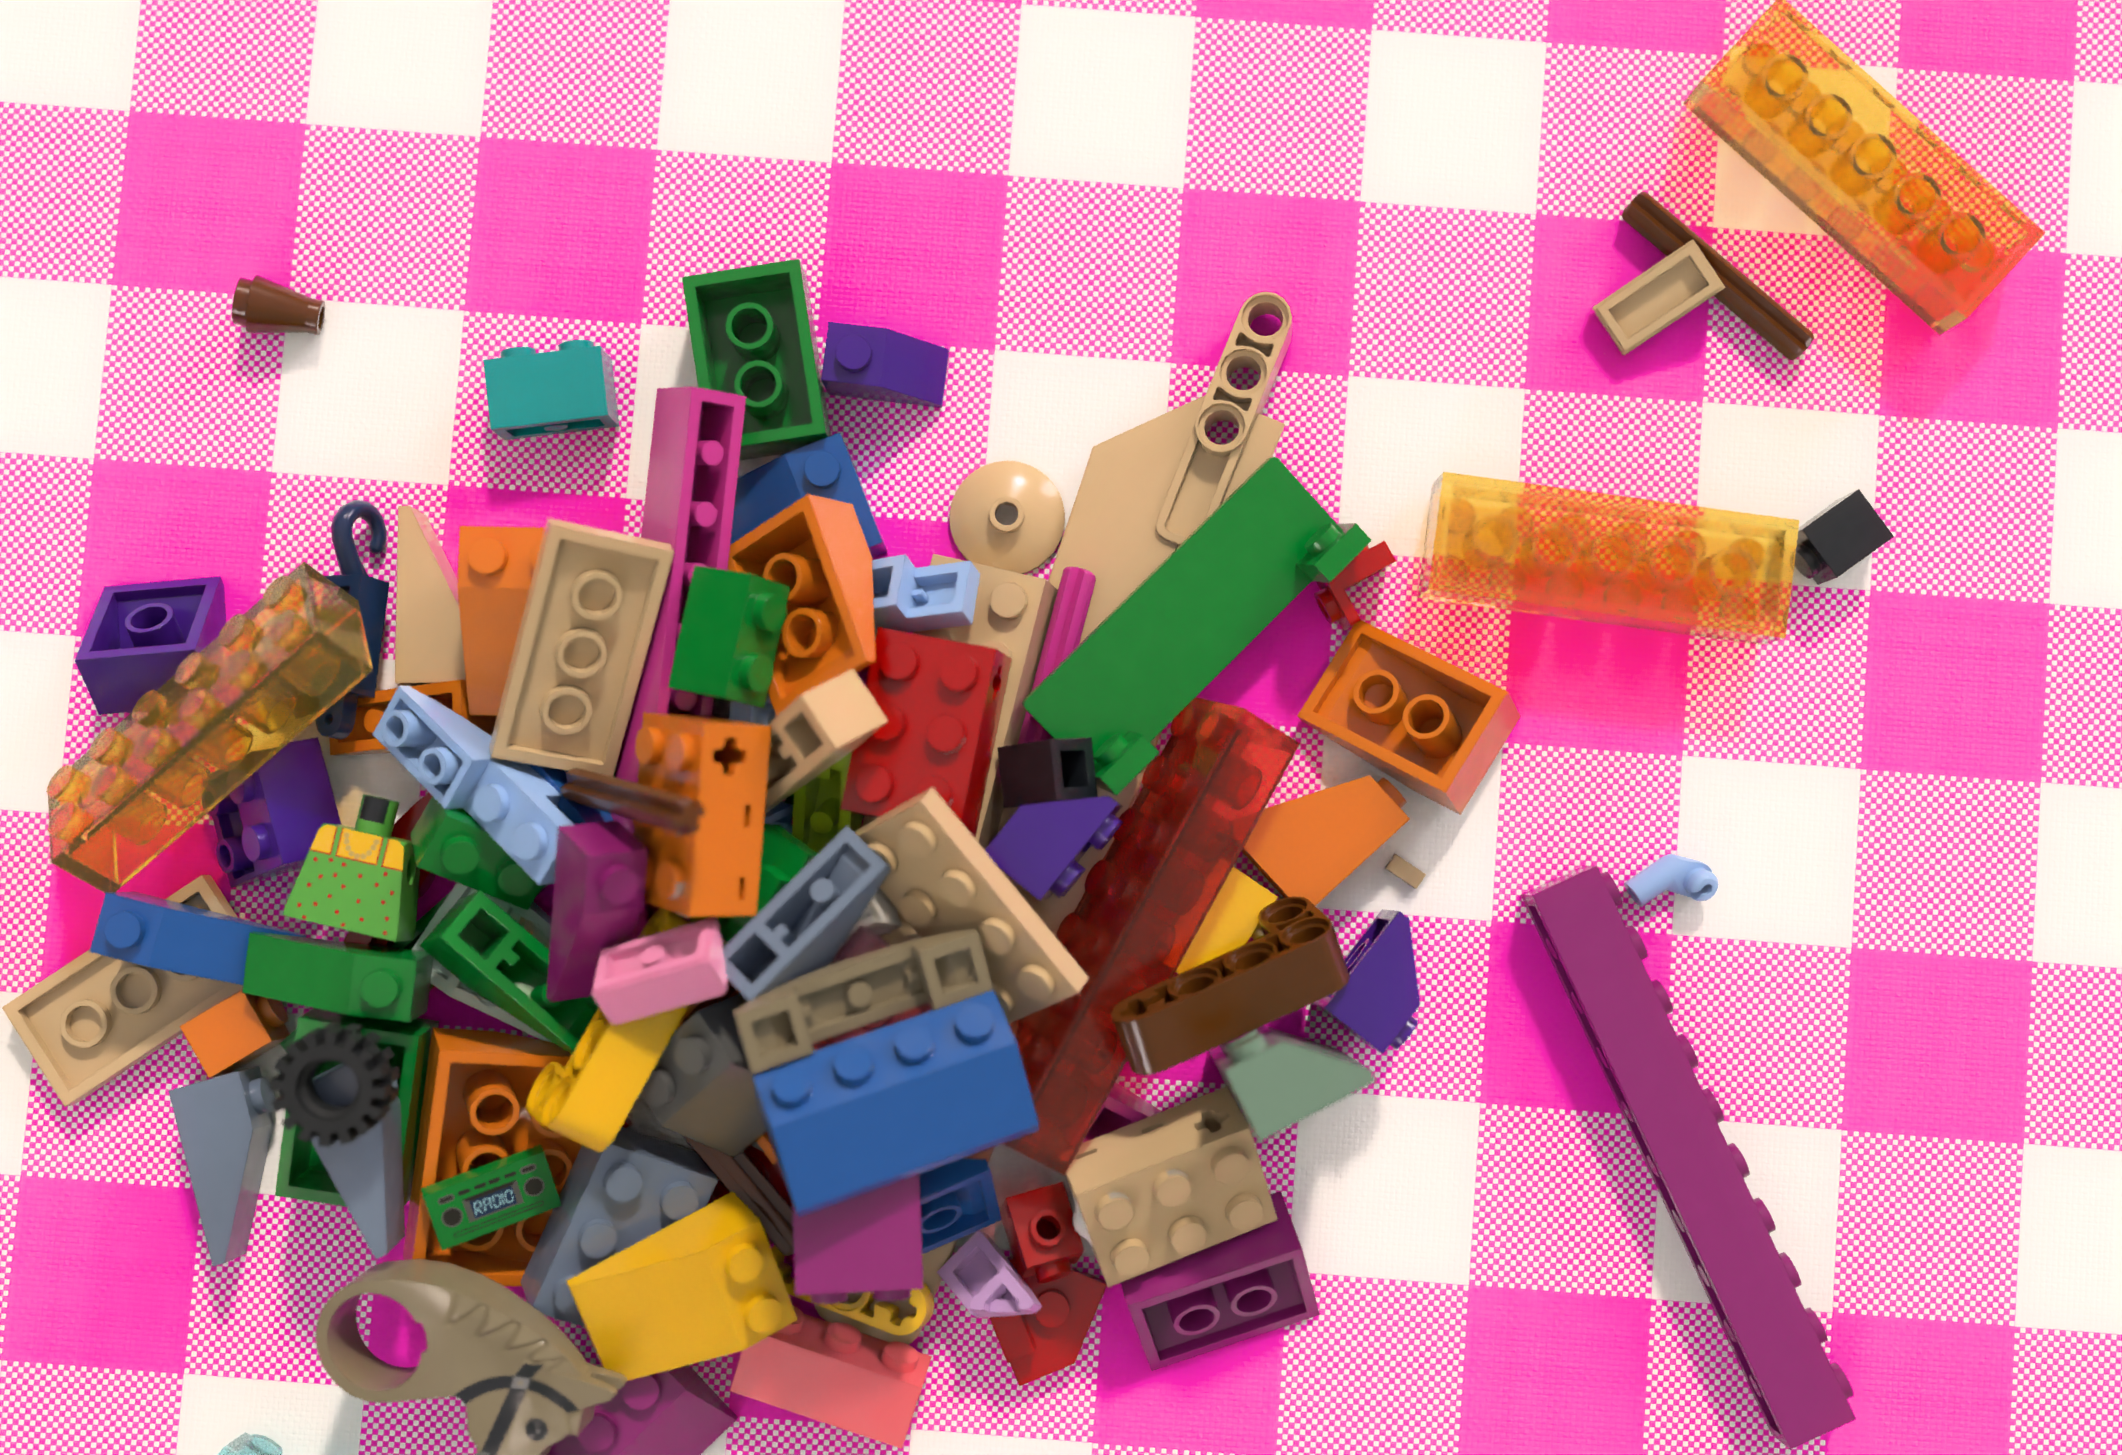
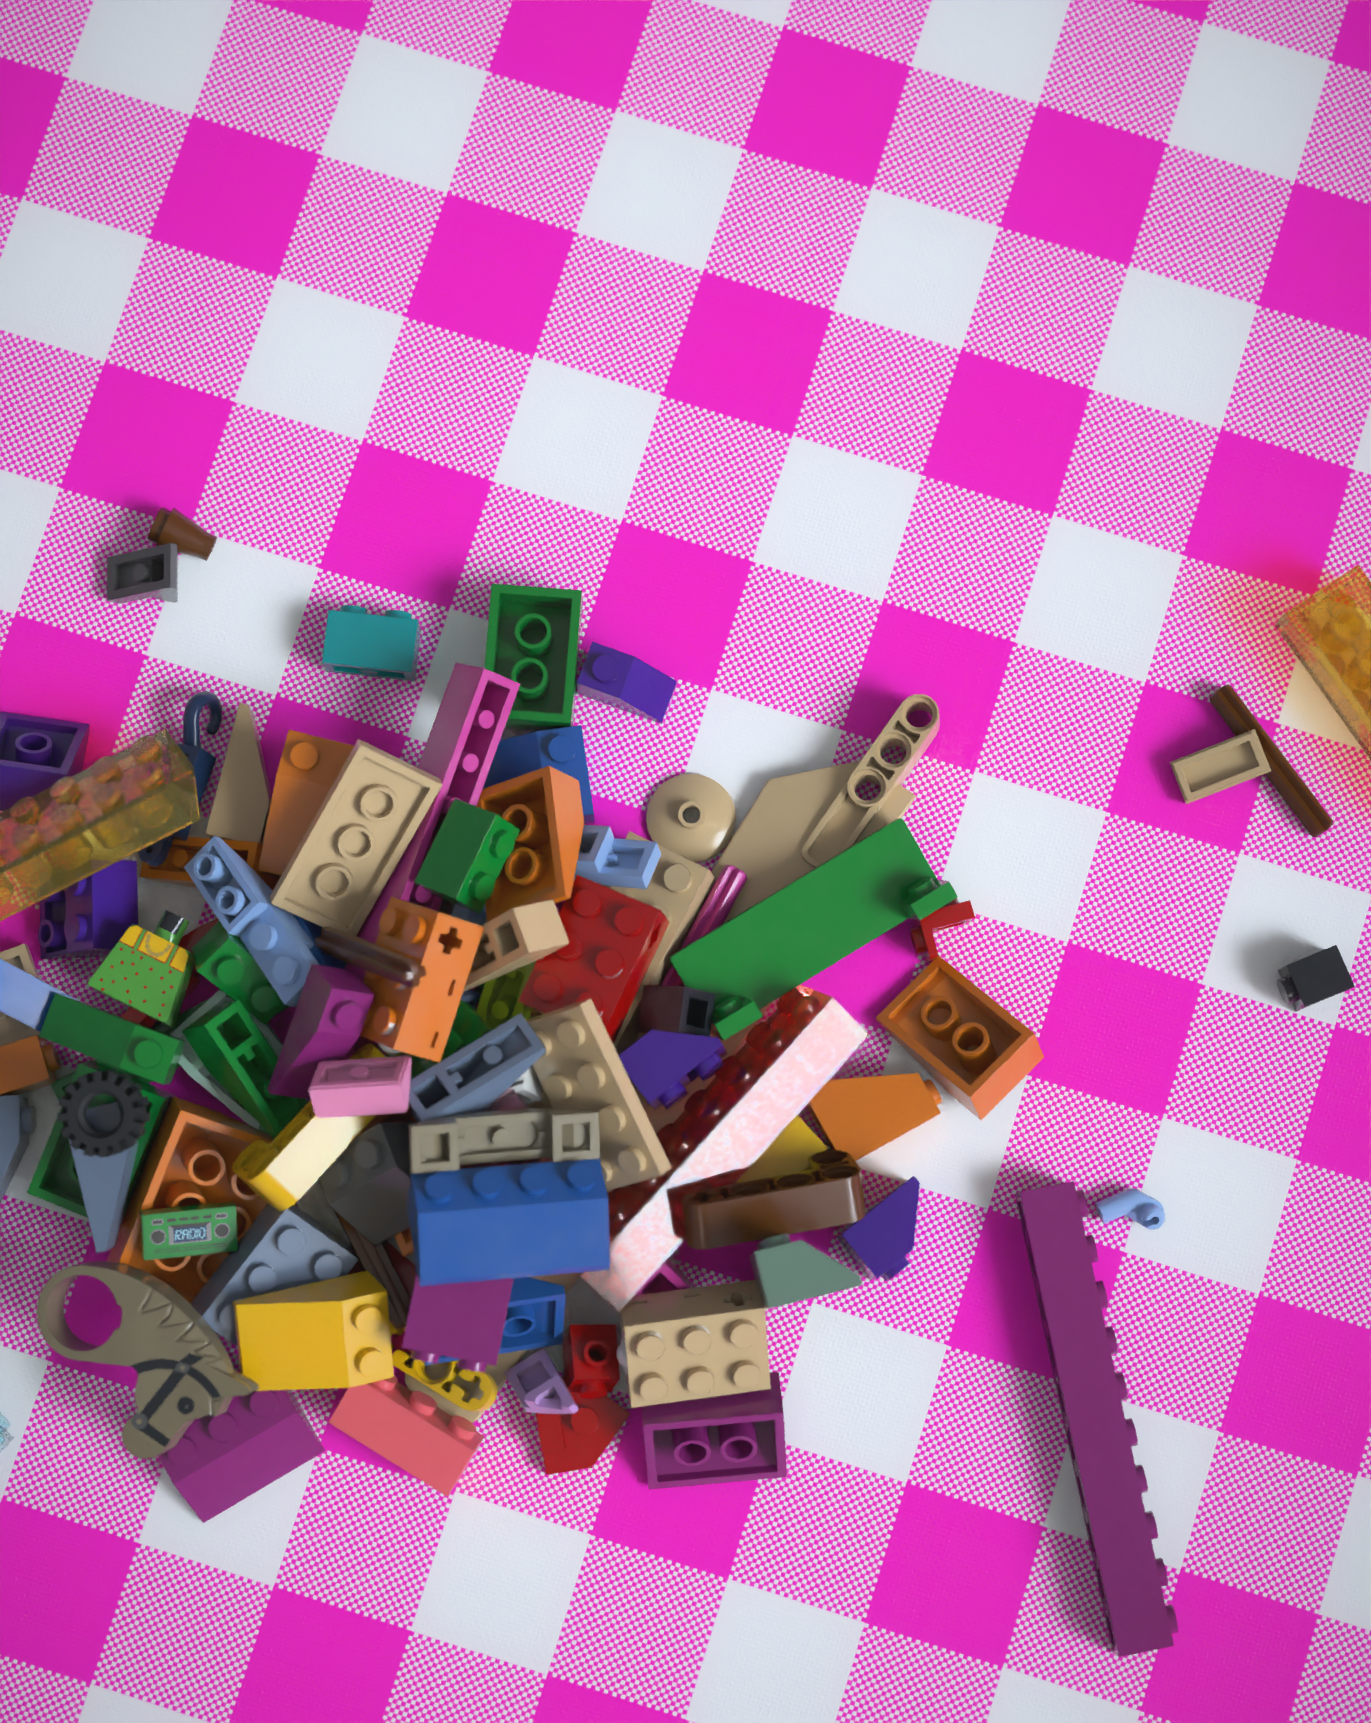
camera: 10 degrees right, 5 degrees down
tan piece [1385,854,1426,889] -> none
brick [1417,472,1799,645] -> none
none -> dark grey slope [107,543,178,604]

